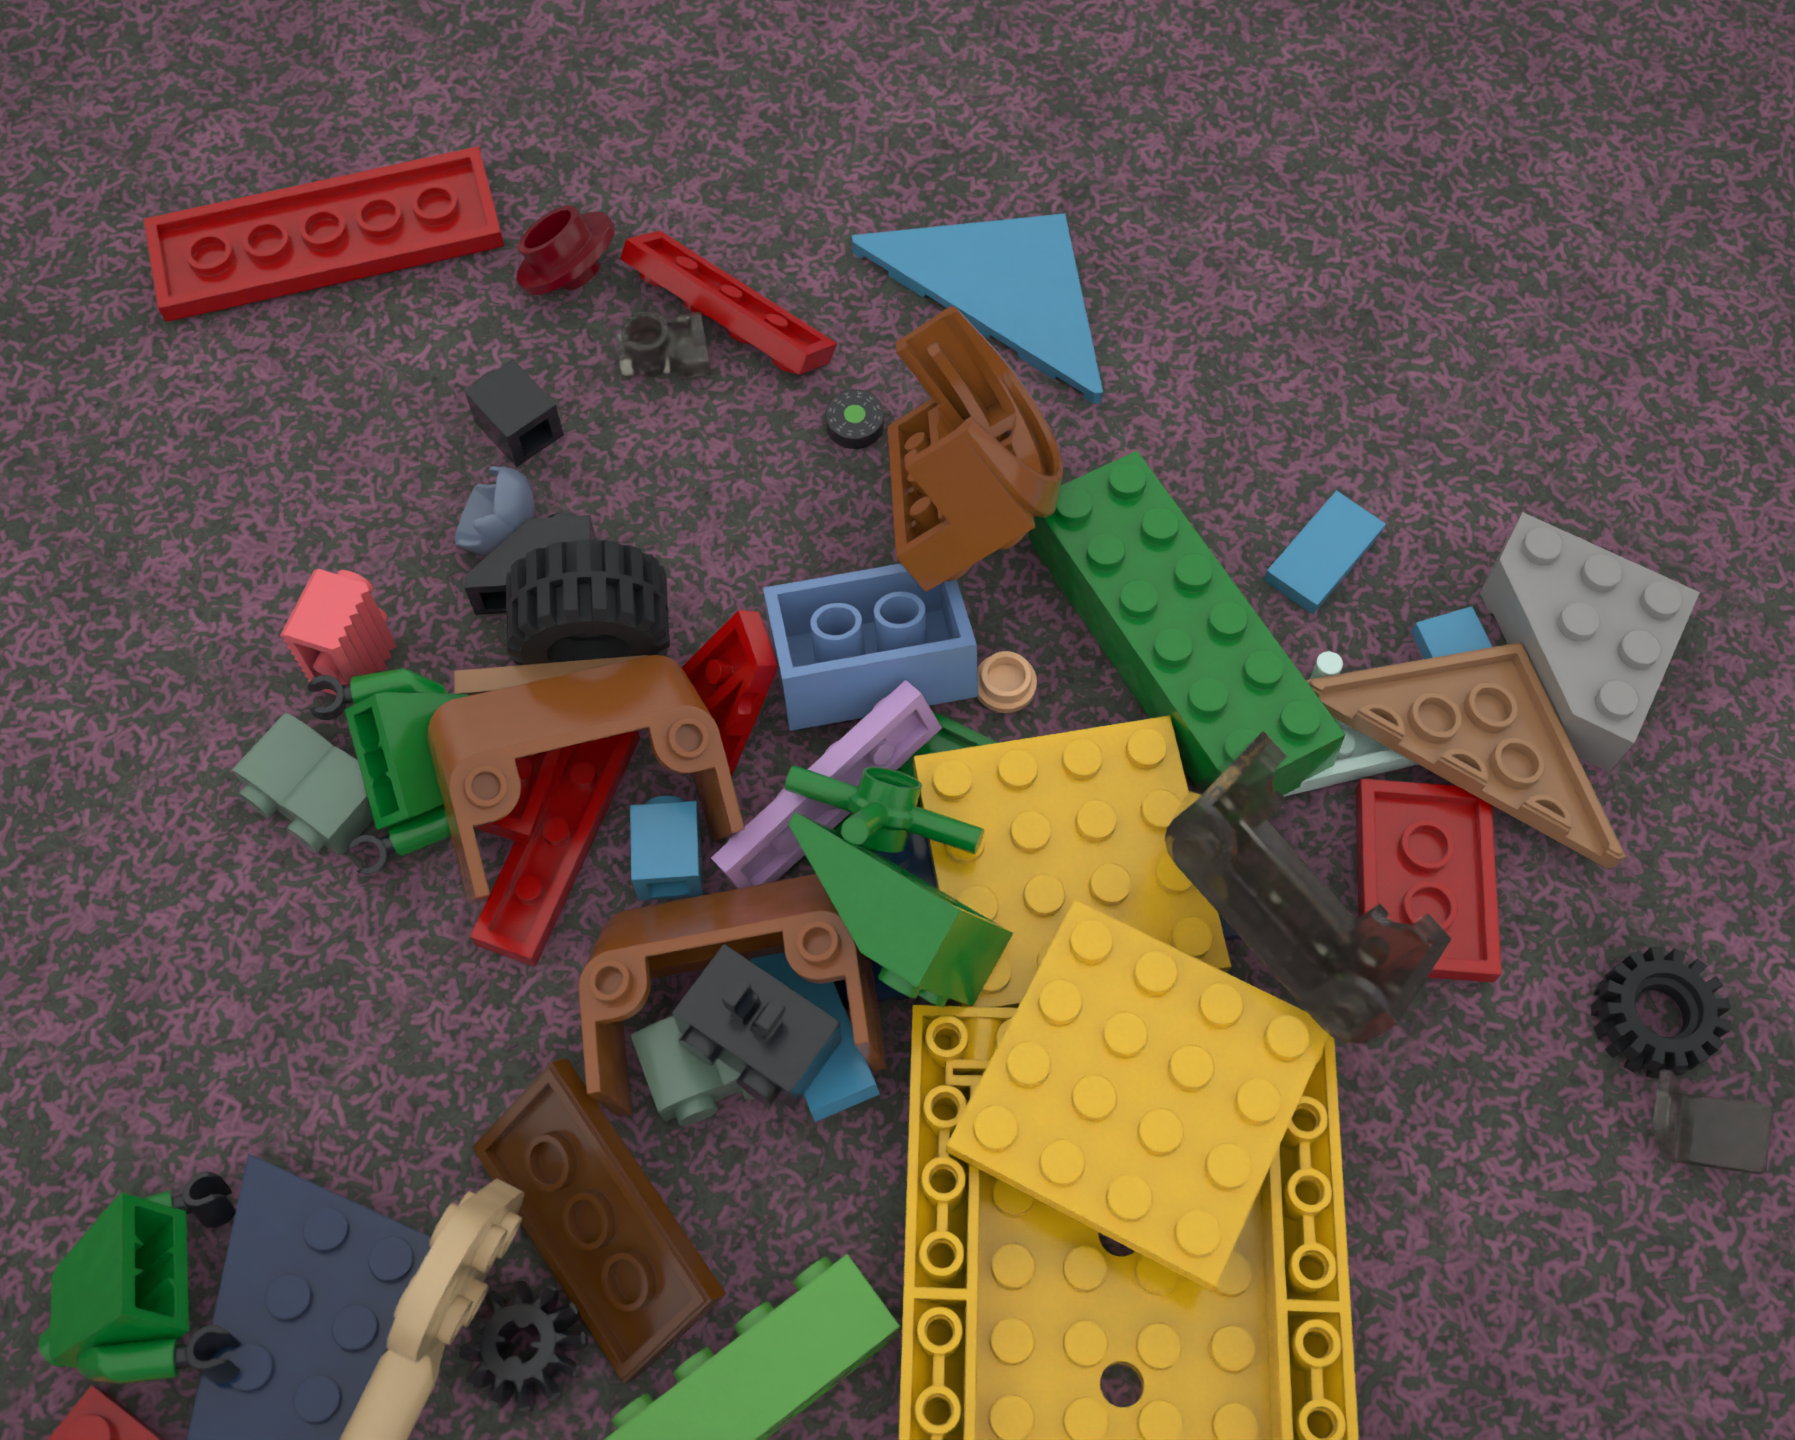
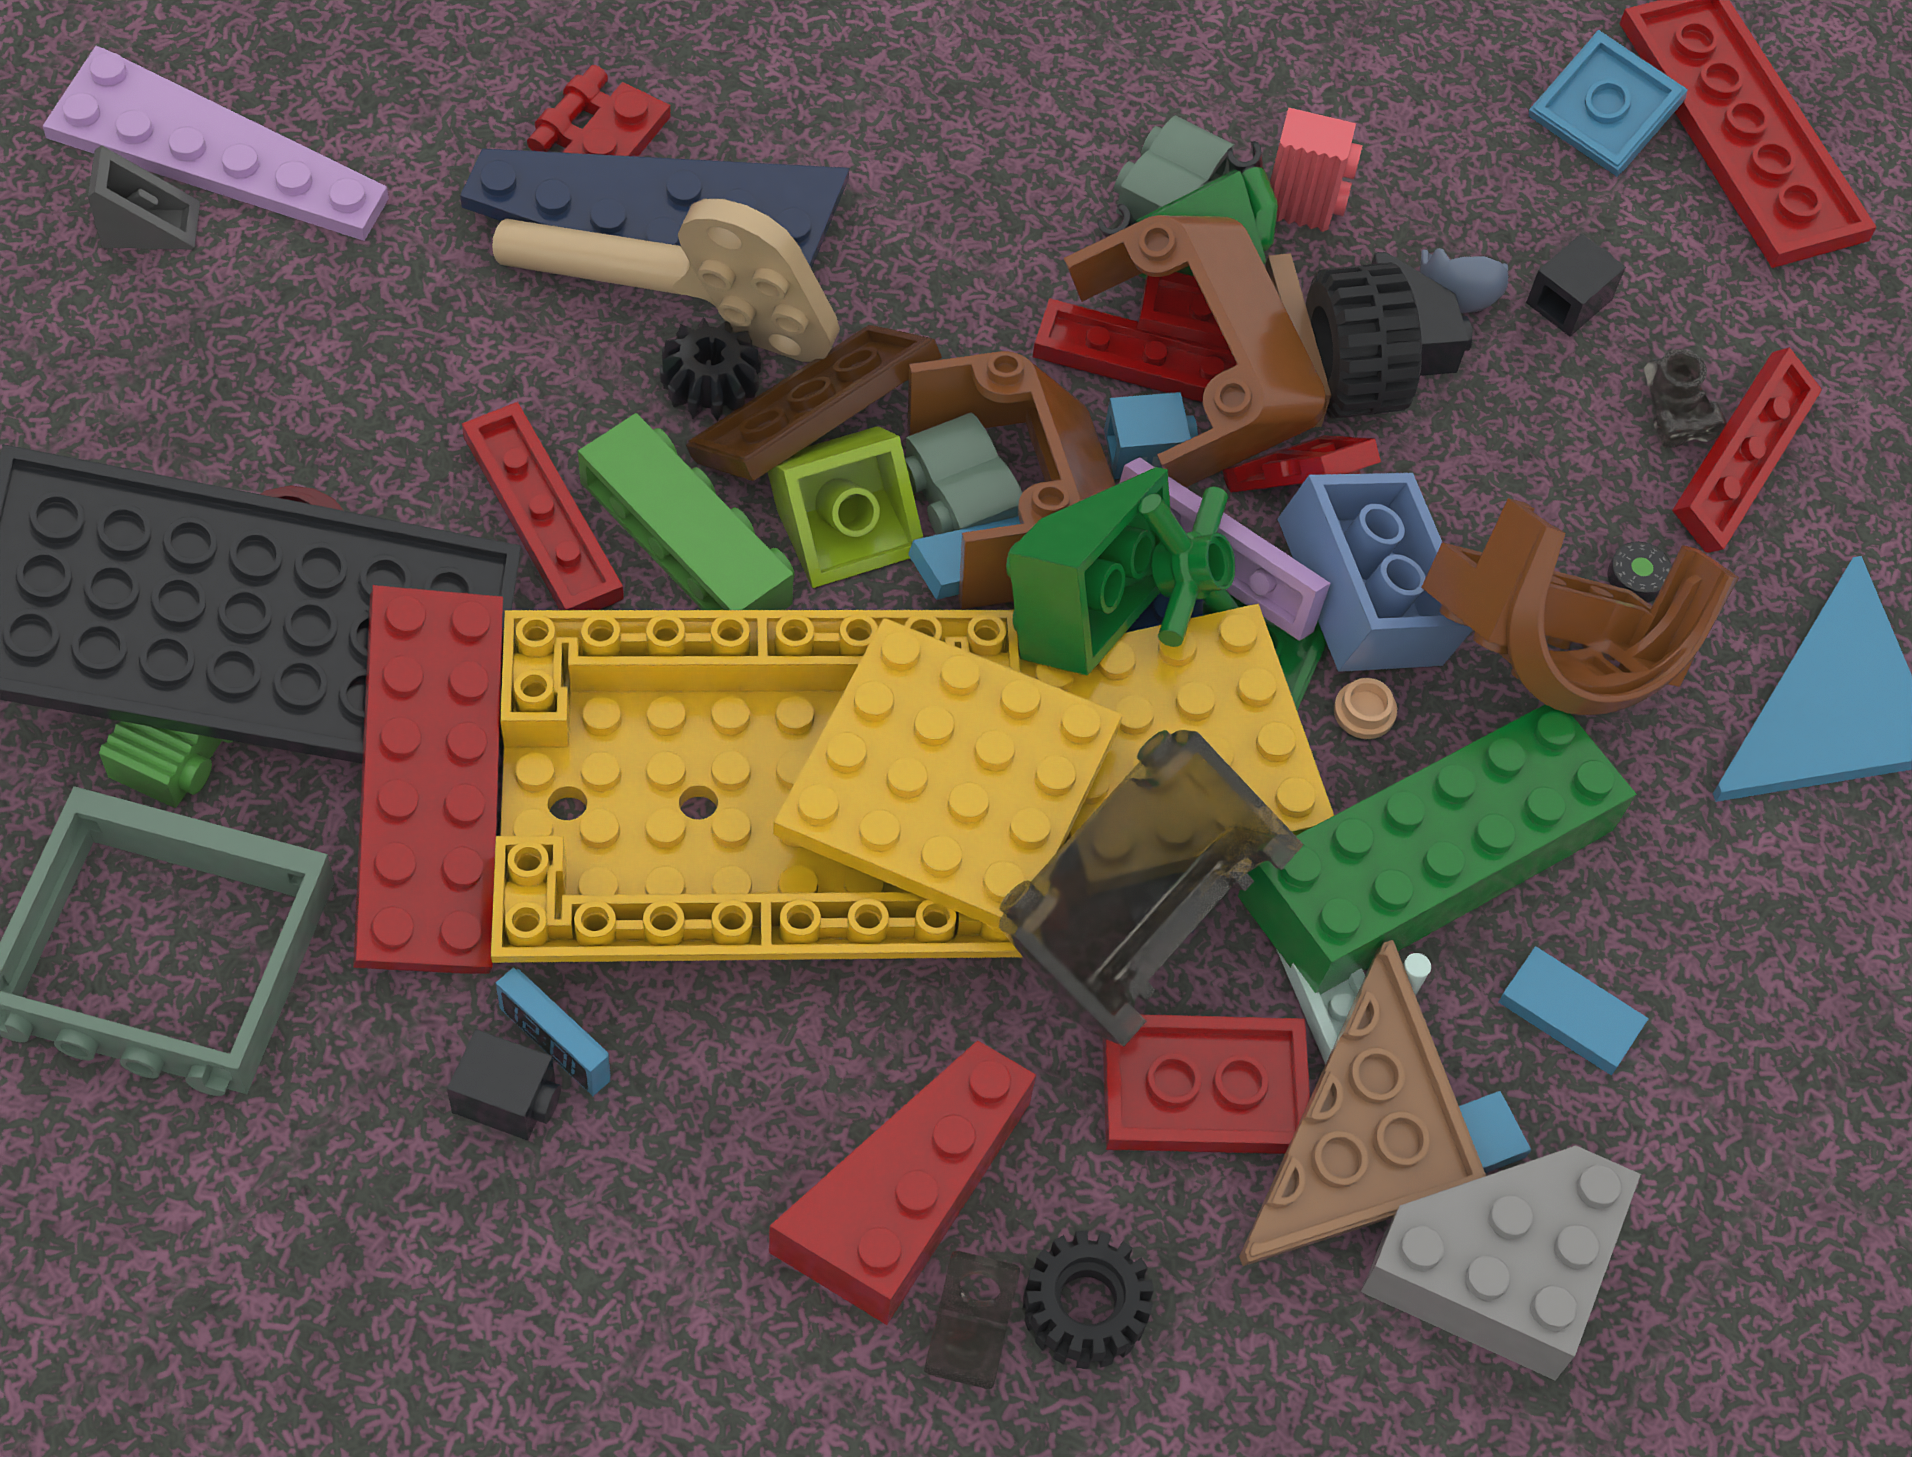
camera: 80 degrees right, 5 degrees down
green torso [38,1171,242,1384] -> none
dark red piece [516,205,615,295] -> none
black brick [673,944,841,1110] -> none
none -> lime slope [767,426,924,588]
none -> red wedge [769,1040,1036,1325]
none -> dark azure plate [1529,30,1688,177]

